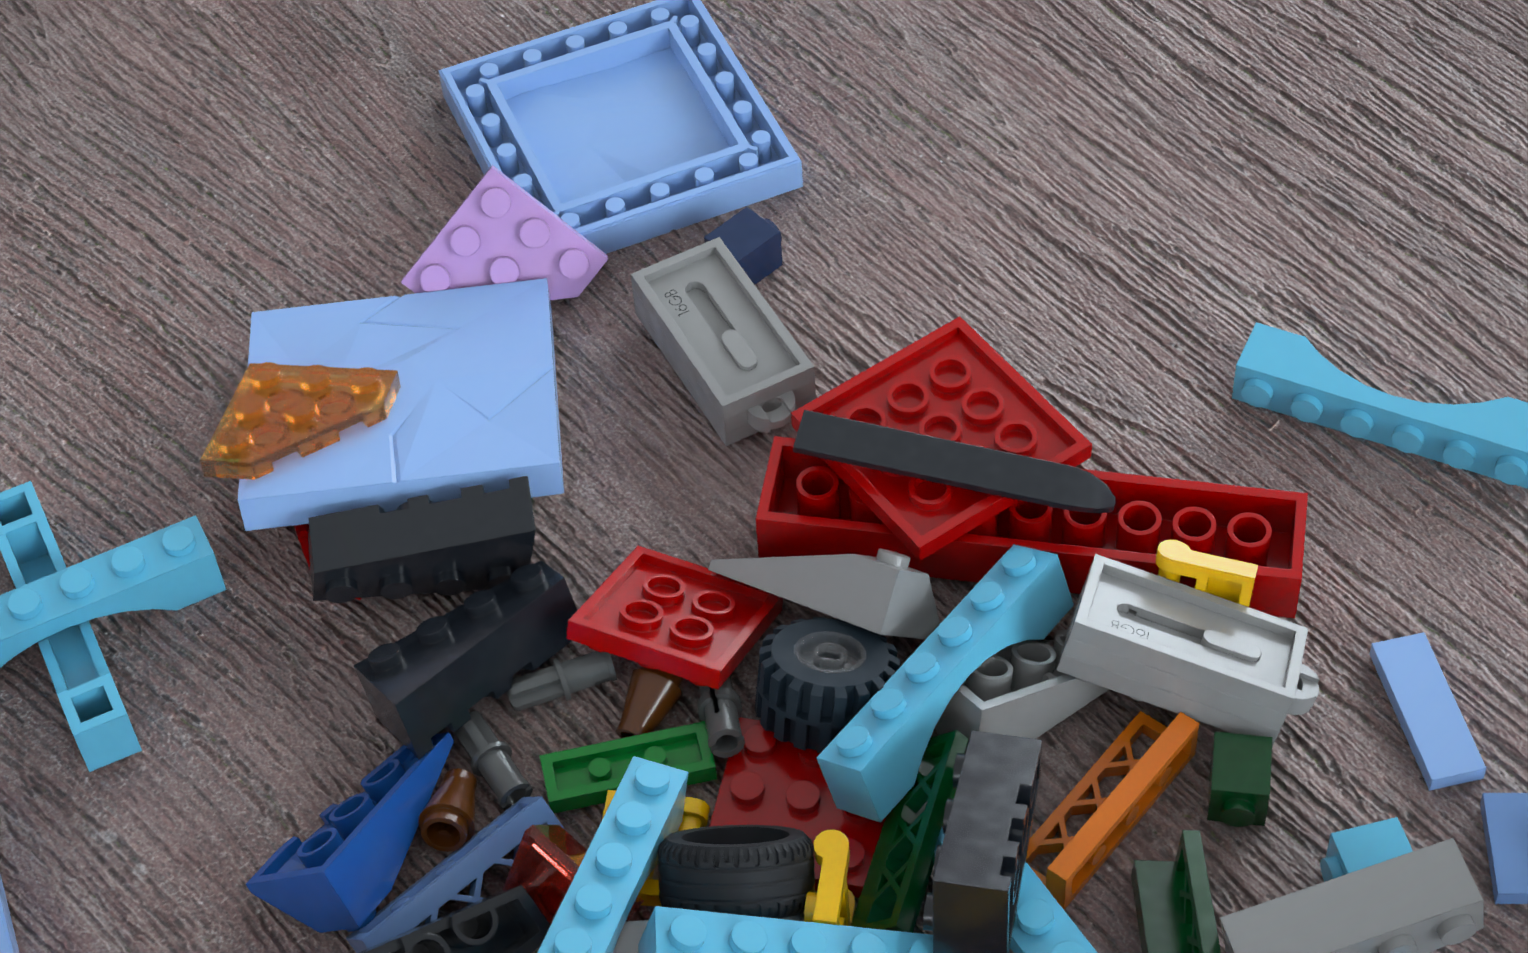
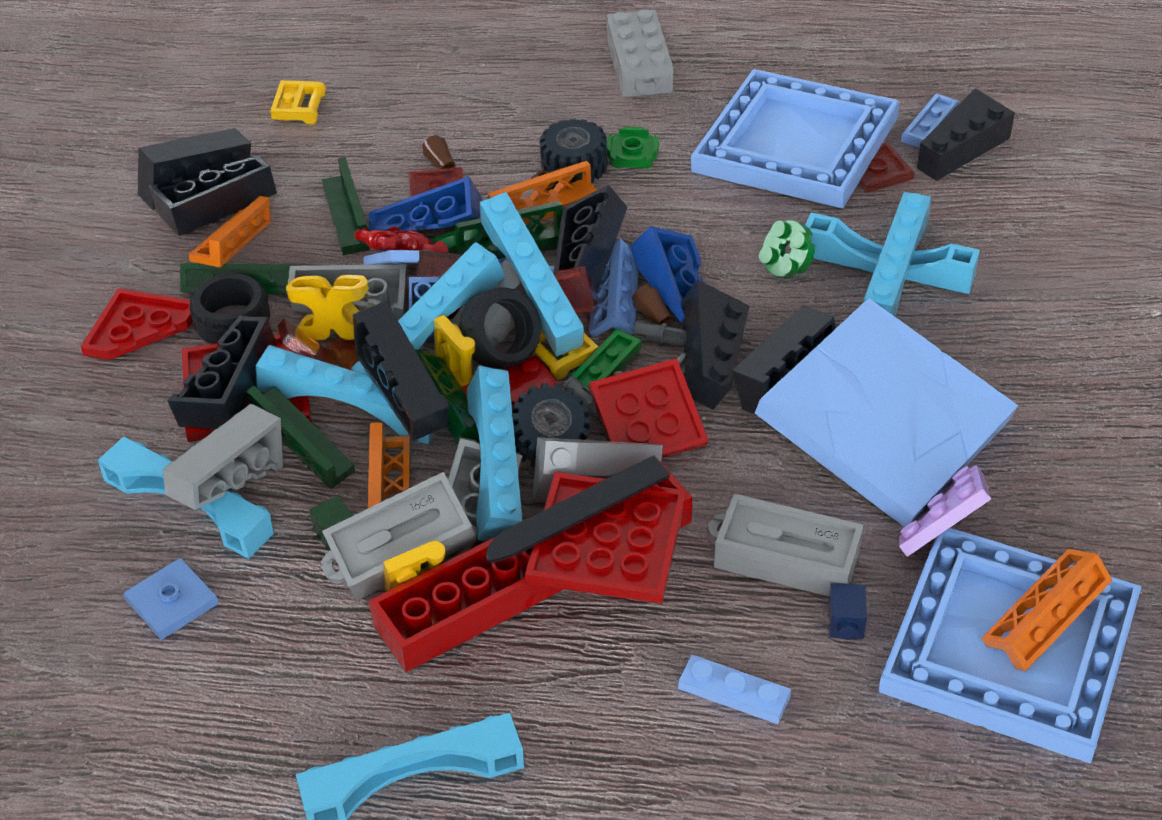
camera: 135 degrees right, 5 degrees down
clear orange plate [200,362,401,480] -> none
light blue tile [1369,632,1486,791] -> none
none -> light blue plate [678,655,791,724]
none -> plate [759,220,815,279]
none -> orange fence [981,549,1112,672]

